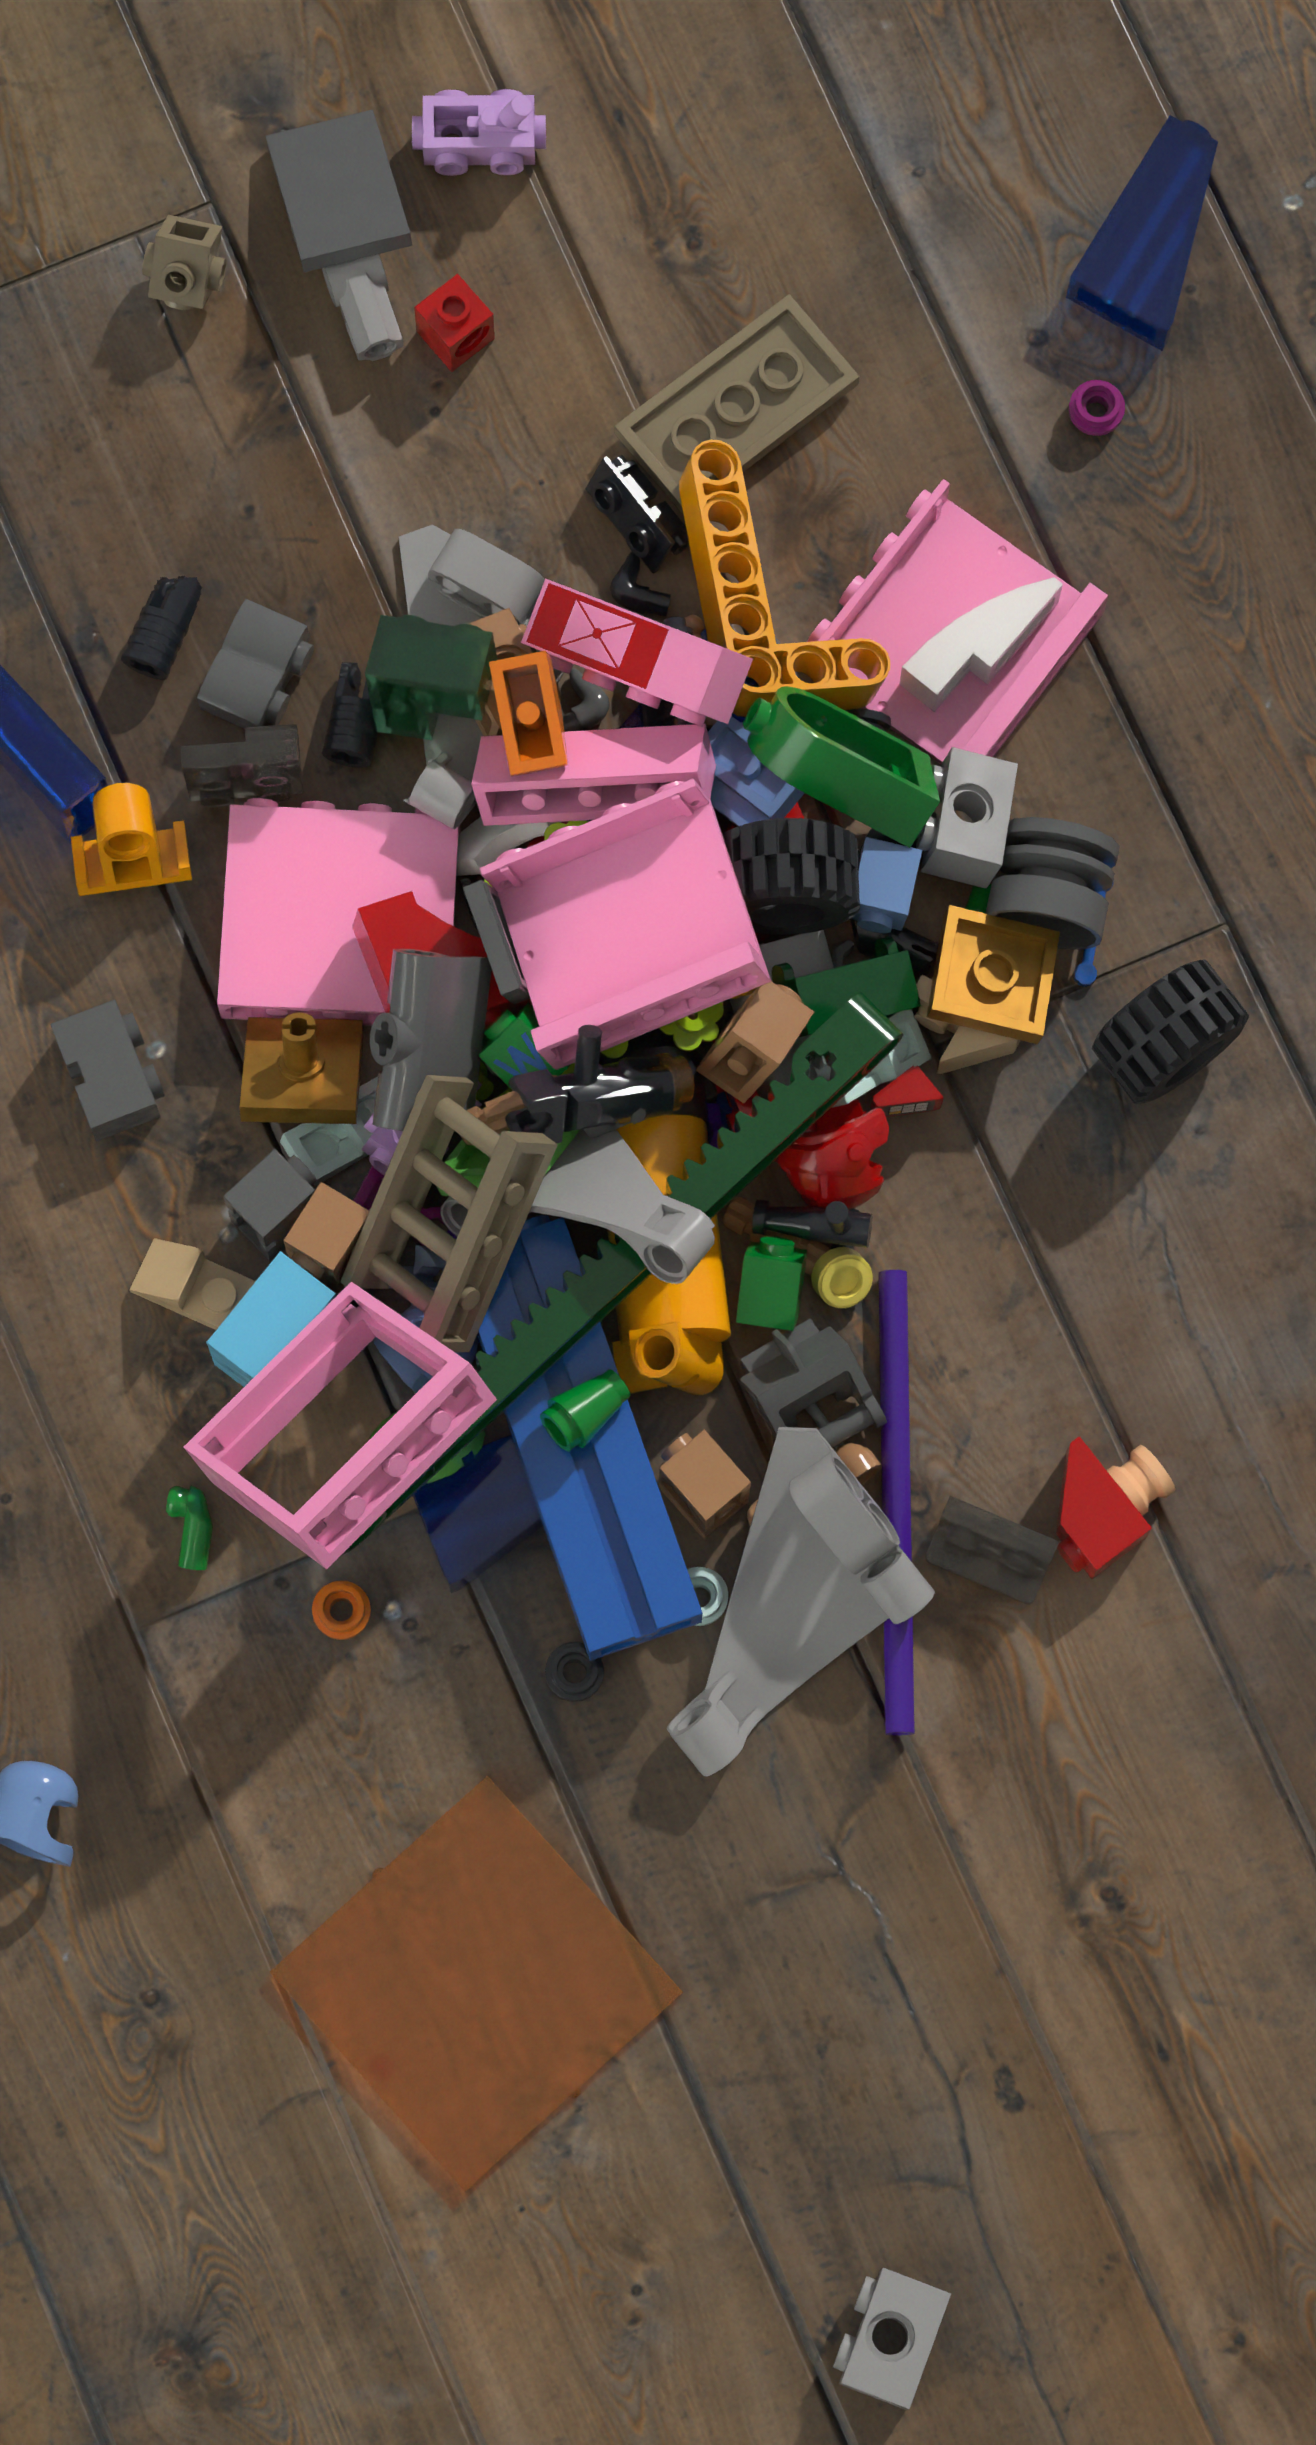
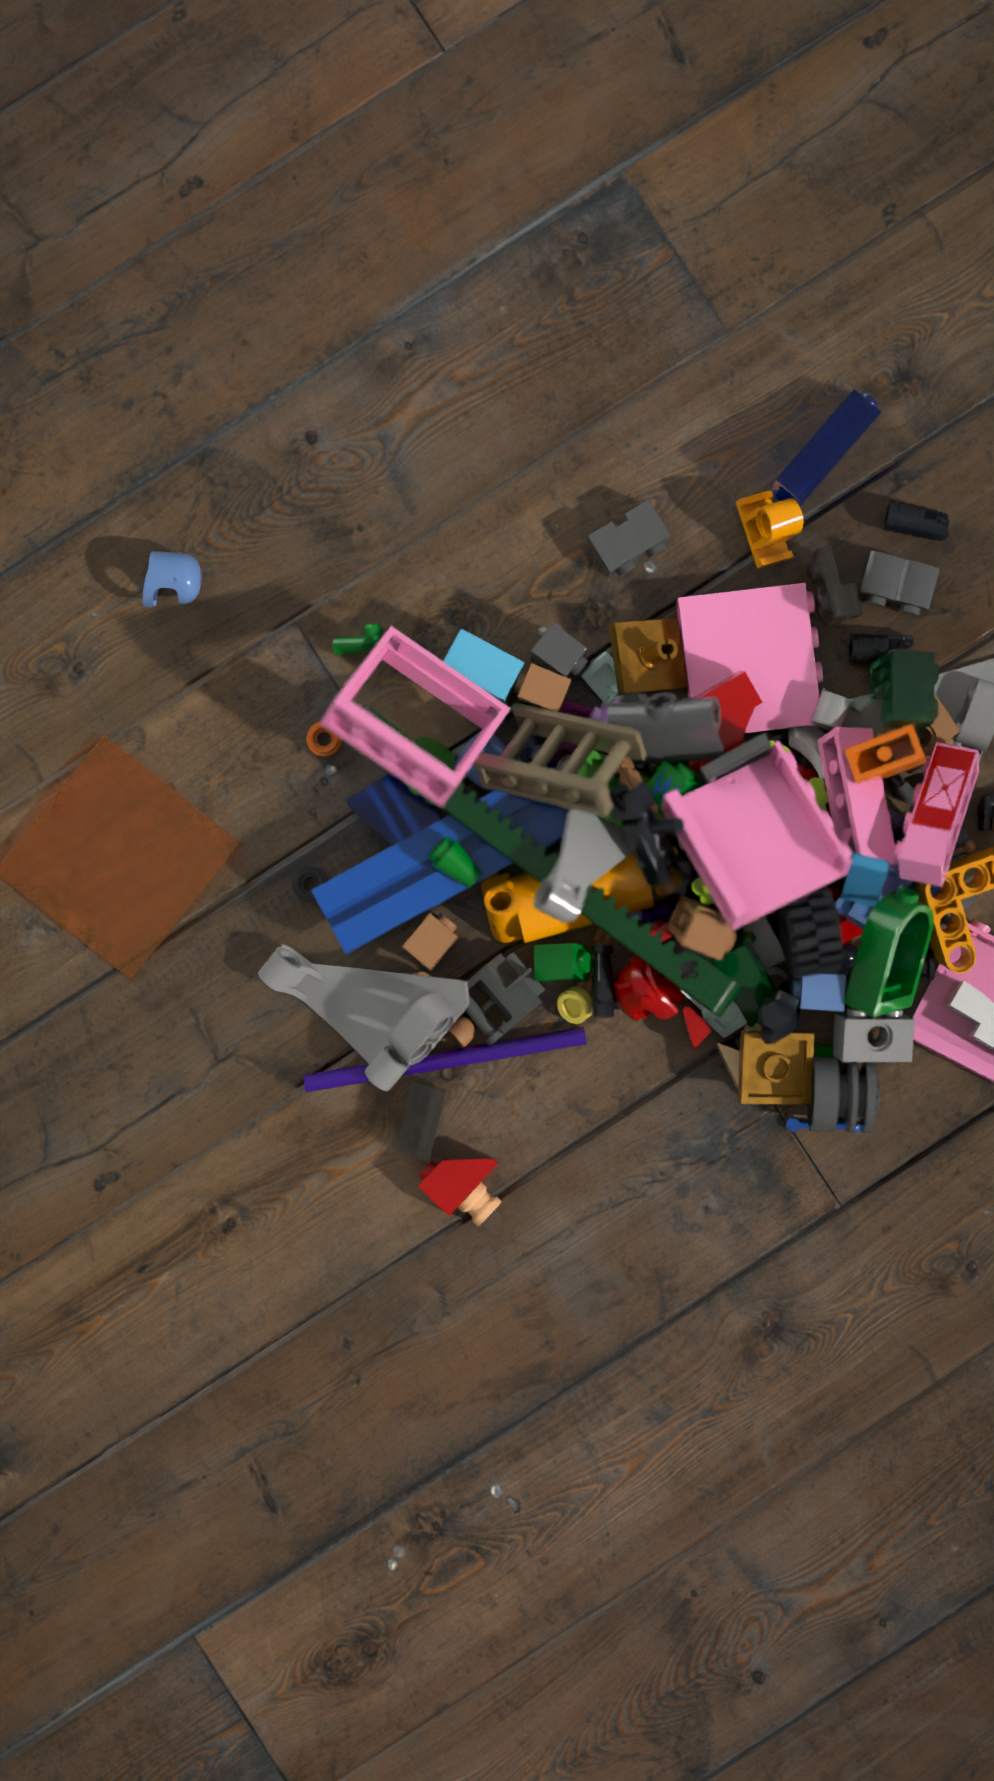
camera: 80 degrees right, 10 degrees up
tan slope [130,1238,256,1330] -> none
light aqua plate [687,1567,728,1626] -> none
black tyre [1092,960,1249,1104] -> none
none -> black rock [757,989,799,1044]
none -> dark azure tile [841,853,890,907]

